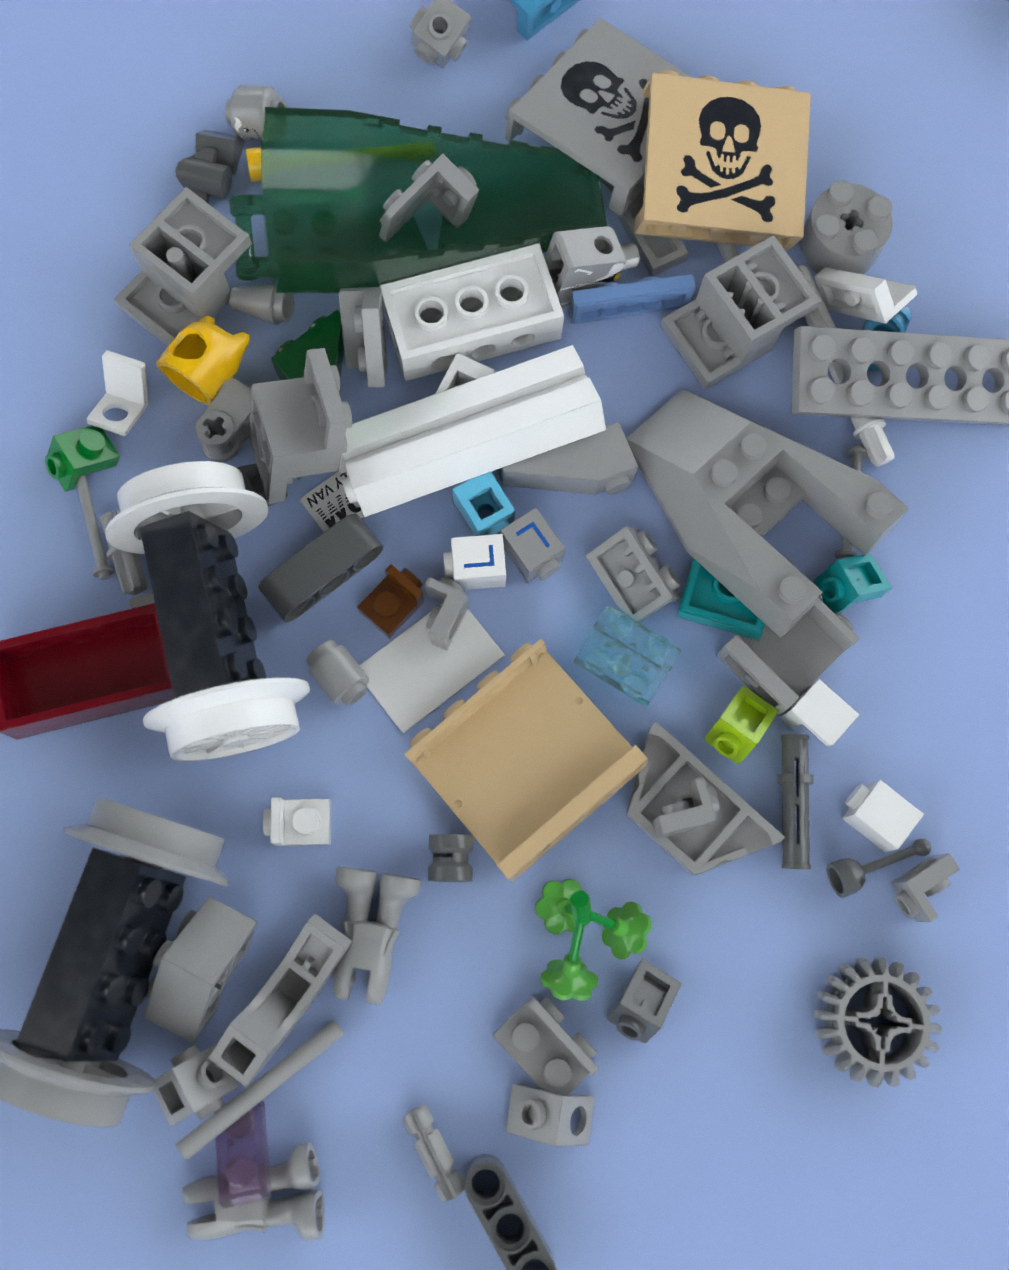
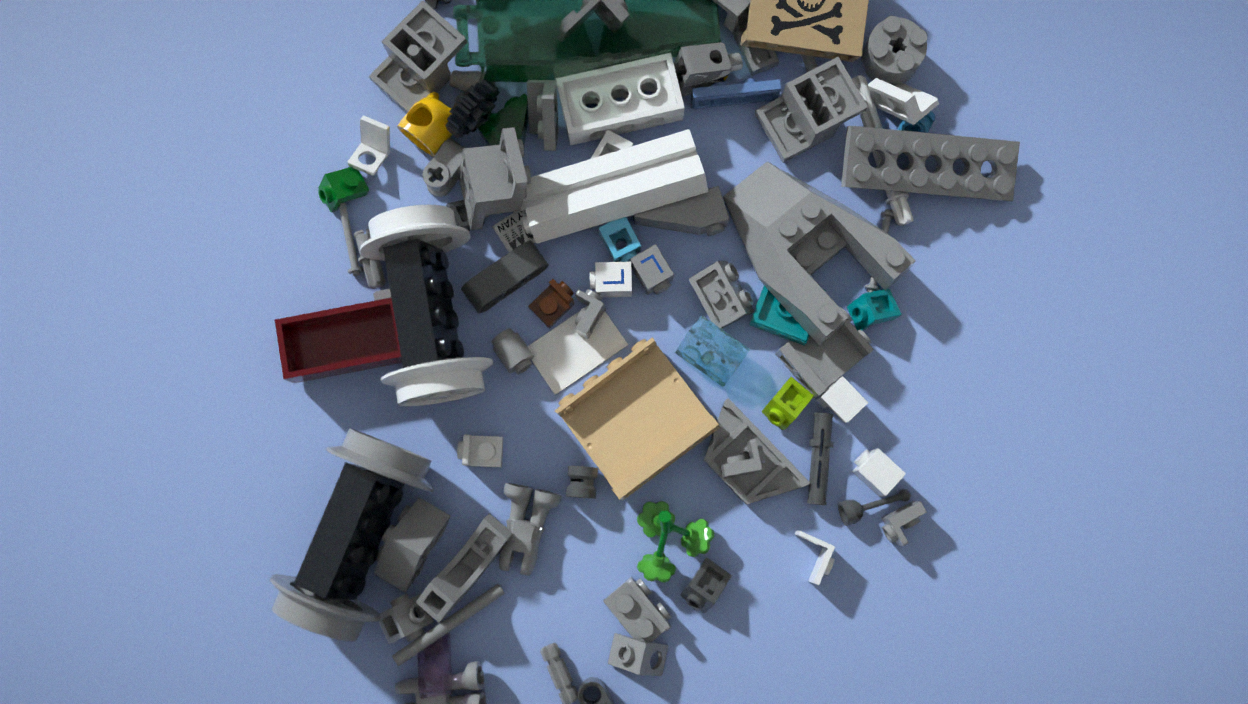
camera: 10 degrees right, 5 degrees up
light grey gear [813,957,943,1087] -> none
none -> black gear [445,79,500,139]
none -> white bracket [795,531,835,585]

